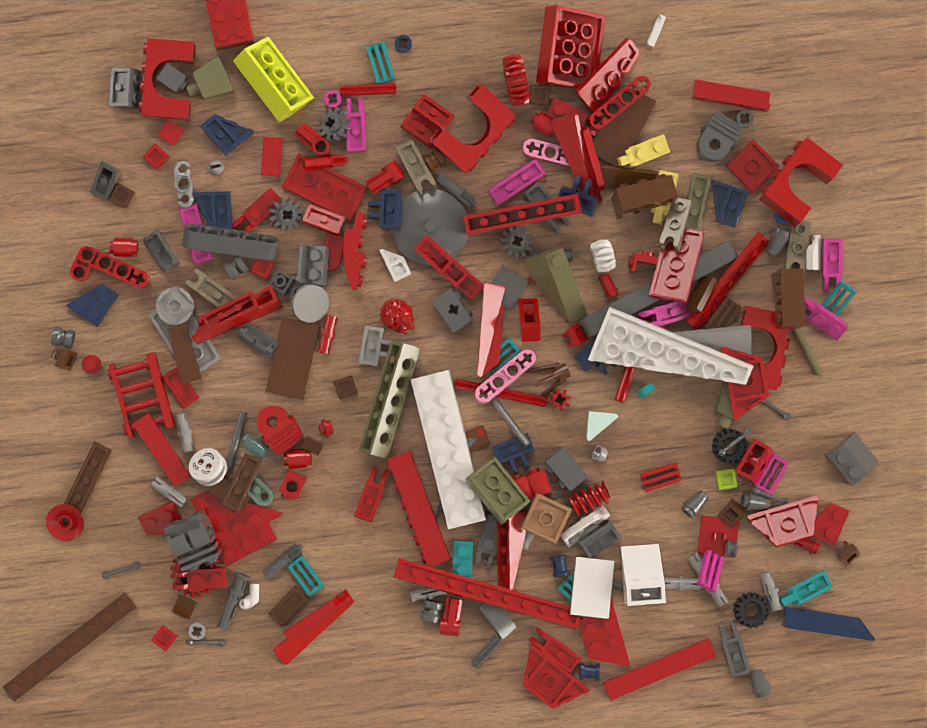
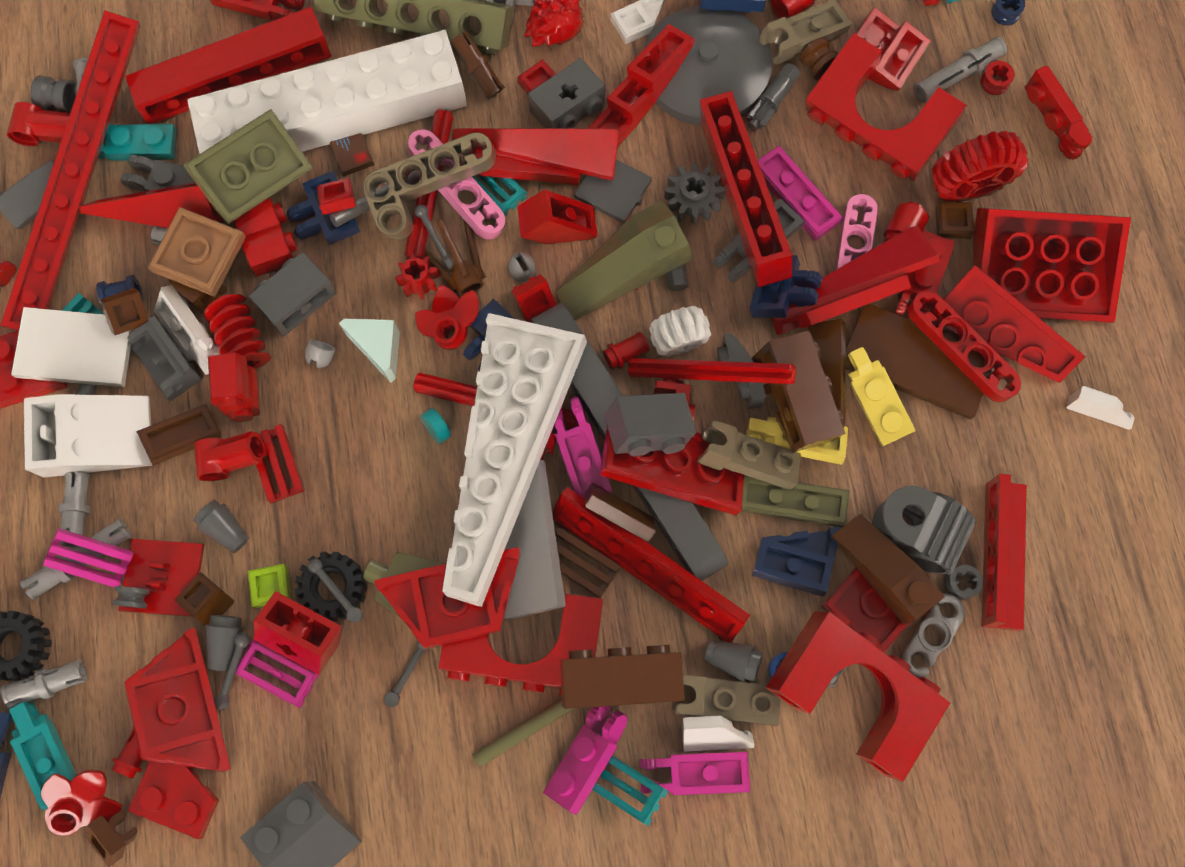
camera: 90 degrees right, 15 degrees down
none -> red plate [41,770,122,836]
none -> reddish brown tile [99,288,149,336]
none -> reddish brown tile [137,404,221,466]
none -> red piece [194,431,267,481]
none -> red brick [208,353,260,422]
none -> red tile [317,178,356,215]
none -> dark tan beam [363,133,496,240]
none -> dark grey hinge [414,204,453,270]
none -> red plate [415,285,479,350]
none -> reddish brown pin [450,30,505,100]
none -> light grey hinge [508,252,536,282]
none -> red tile [517,59,556,94]
none -> dark grey brick [605,393,696,456]
none -> red axle [628,358,797,384]
none -> dark grey slope [717,333,766,409]
none -> reddish brown slope [831,514,945,625]
none -> light grey piece [901,593,965,678]
none -> light grey pin [913,36,1007,103]
none -> red bush [980,61,1015,95]
none -> red hinge [1024,66,1093,160]

